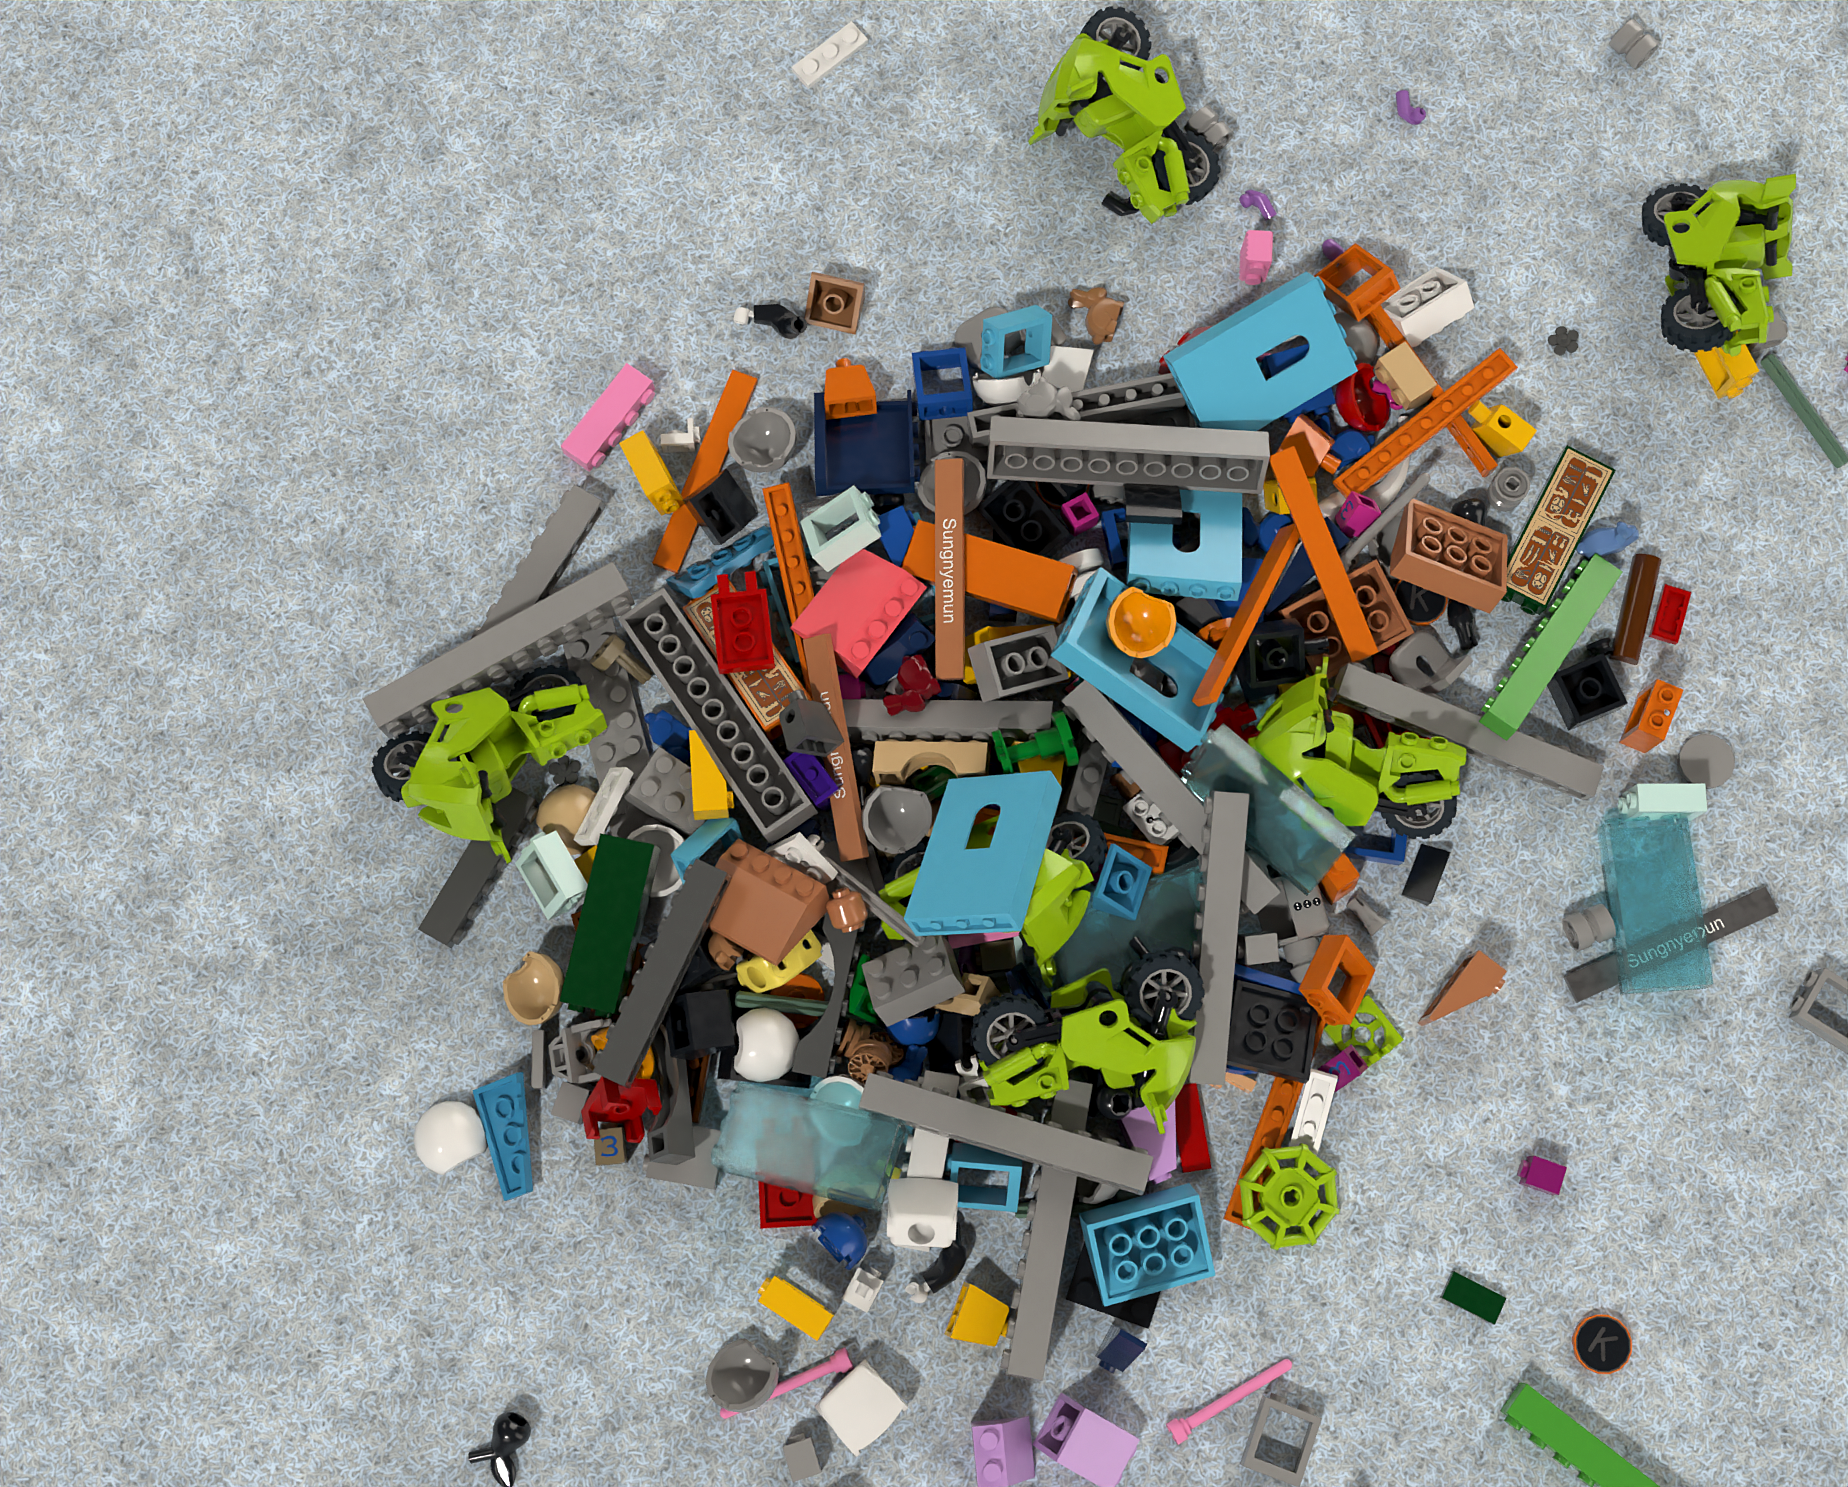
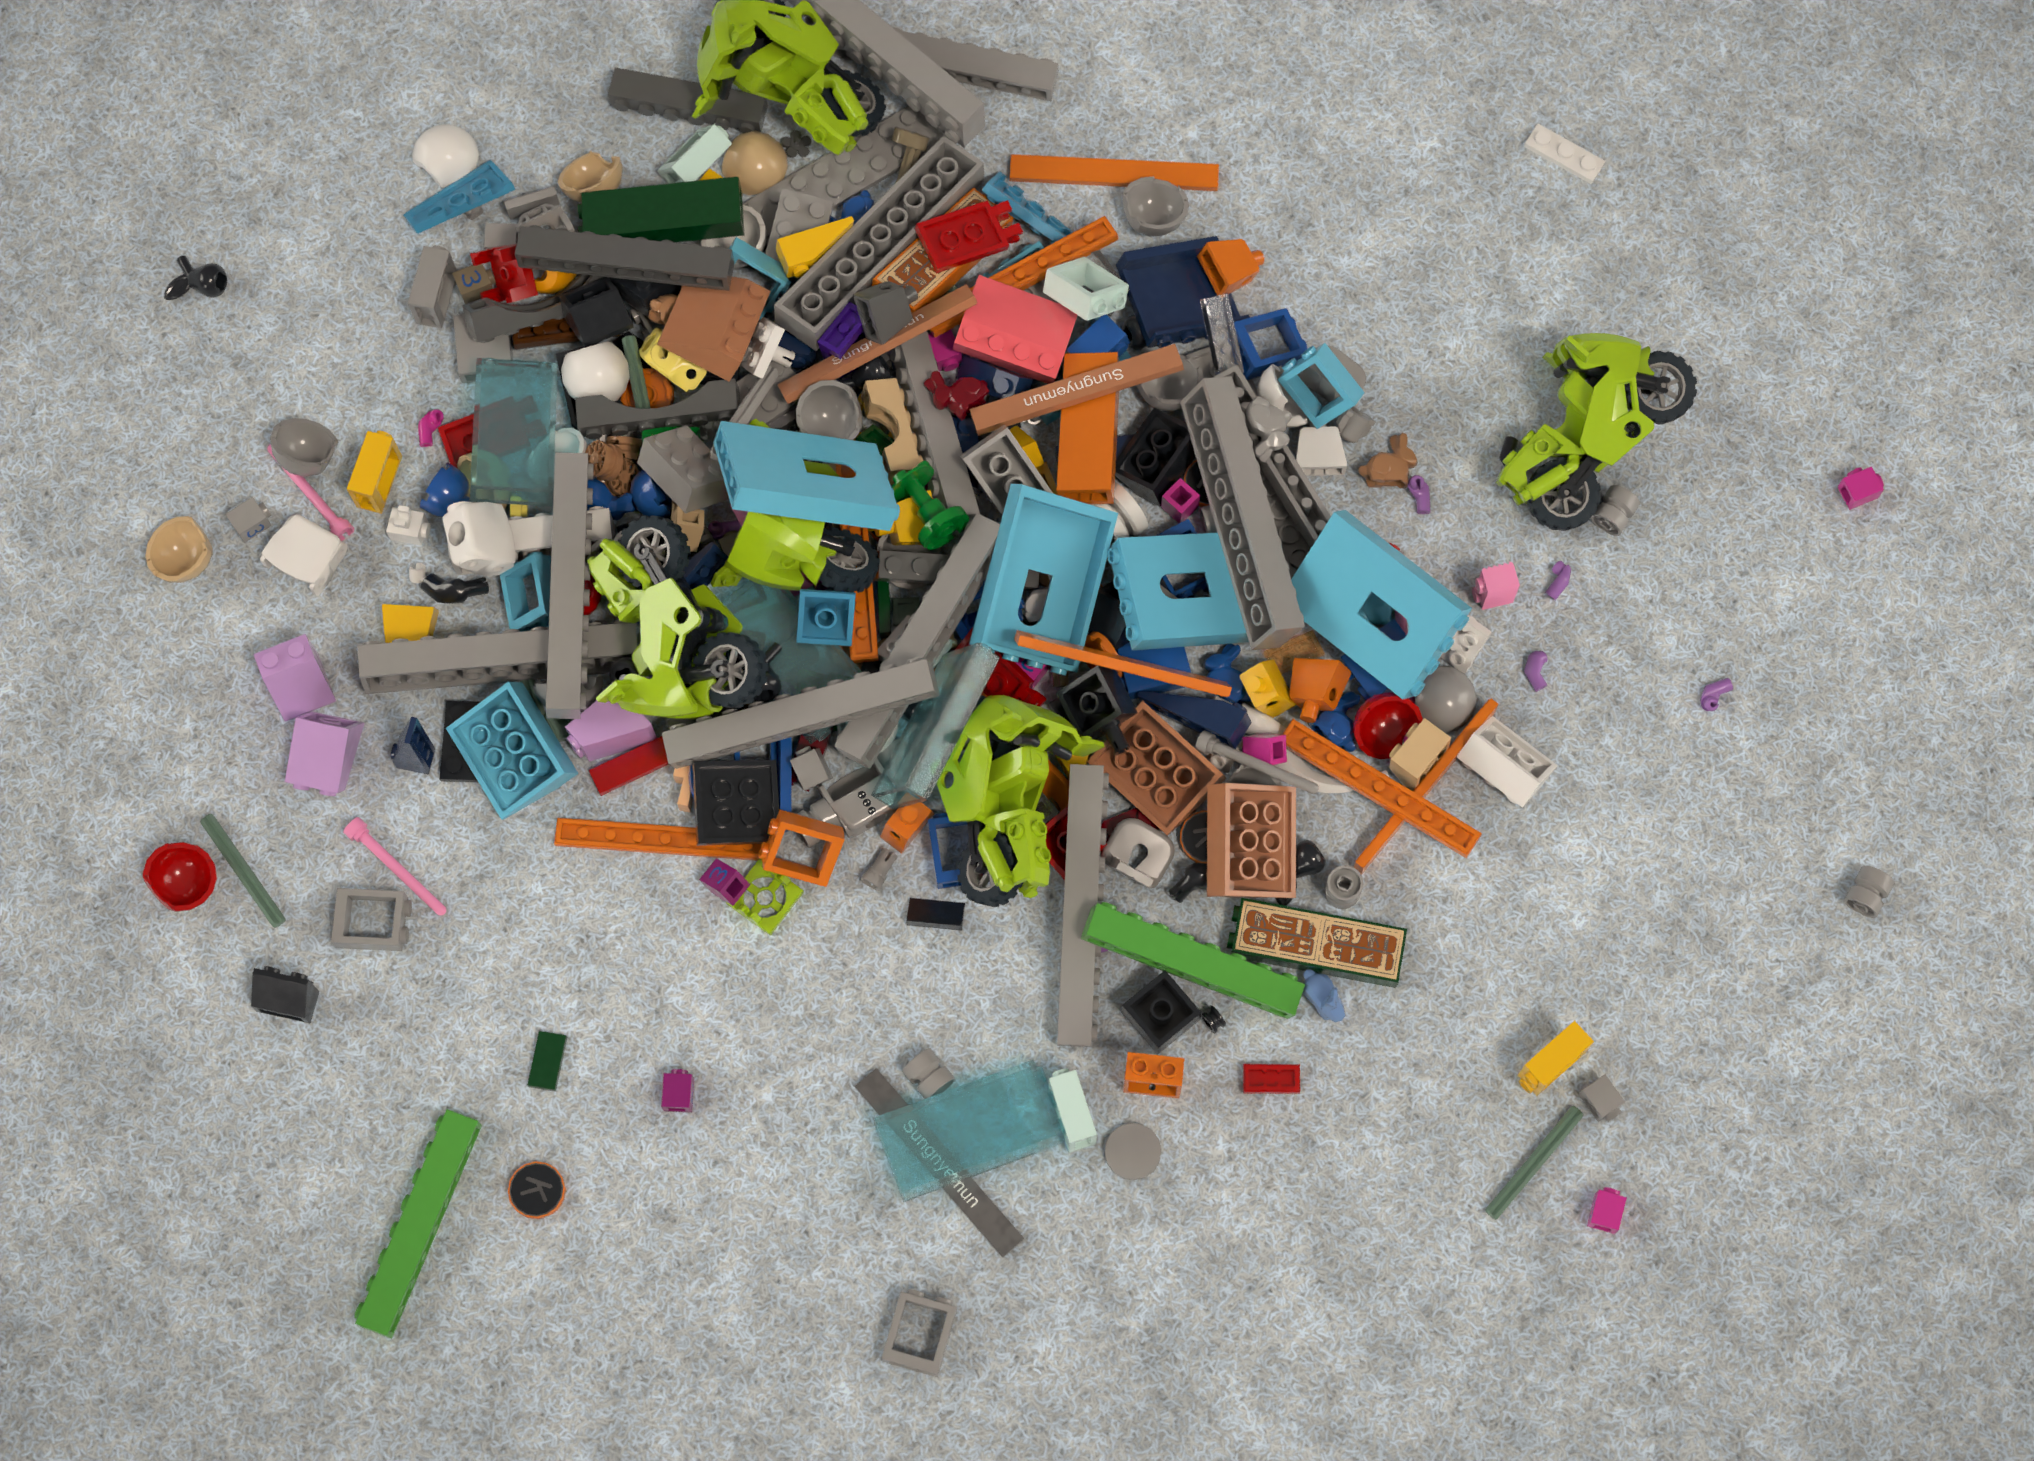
camera: 75 degrees right, 5 degrees down
bright pink brick [561,363,655,472] -> none
white plate [573,767,634,846] -> none
yellow window [619,430,684,516] -> none
white bracket [661,418,701,453] -> none
black slope [682,469,757,545] -> none
black arm [733,304,807,339] -> none
medium nougat slope [804,272,865,334] -> none
nougat head [826,887,868,933] -> none
light orange cylinder [1106,587,1176,659] -> none
black slope [1123,484,1182,525] -> none
lime plate [1238,1143,1340,1250] -> none
orange tile [1269,446,1379,663] -> none
white plate [1289,1069,1338,1156] -> none
orange window [1314,243,1401,322] -> none
nougat slope [1418,950,1507,1026] -> none
yellow torso [1468,400,1537,458] -> none
dark grey plant [1548,326,1579,356] -> none
reddish brown brick [1609,553,1662,665] -> none
lime piece [1642,174,1796,356] -> none
none -> light grey window [408,246,457,329]
none -> dark pink arm [418,409,444,447]
none -> clear plate [1200,293,1244,375]
none -> medium lavender arm [1407,475,1431,514]

